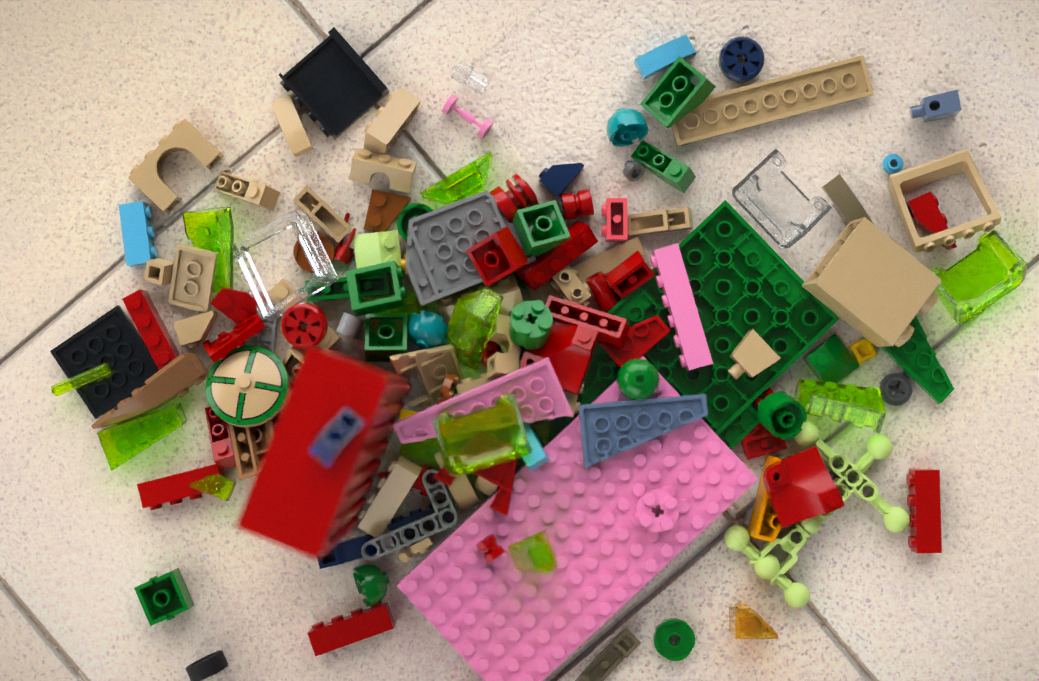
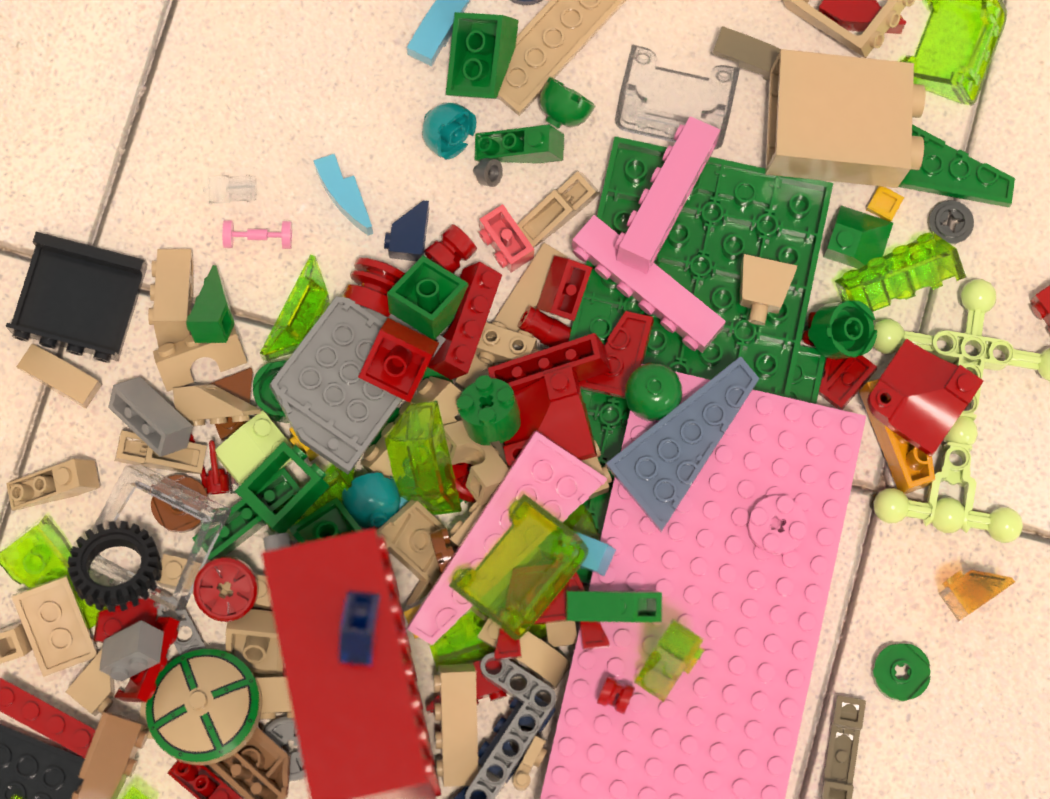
camera: 35 degrees left, 10 degrees down
none -> black tyre [68,521,162,612]
none -> light grey brick [99,621,164,681]
none -> light grey brick [108,377,193,457]
none -> tan slope [173,384,261,426]
none -> green slope [186,265,235,343]
none -> medium azure slope [313,153,373,235]
none -> green cylinder [540,77,596,129]
none -> green slope [566,590,662,622]
none -> bright pink brick [615,116,720,274]

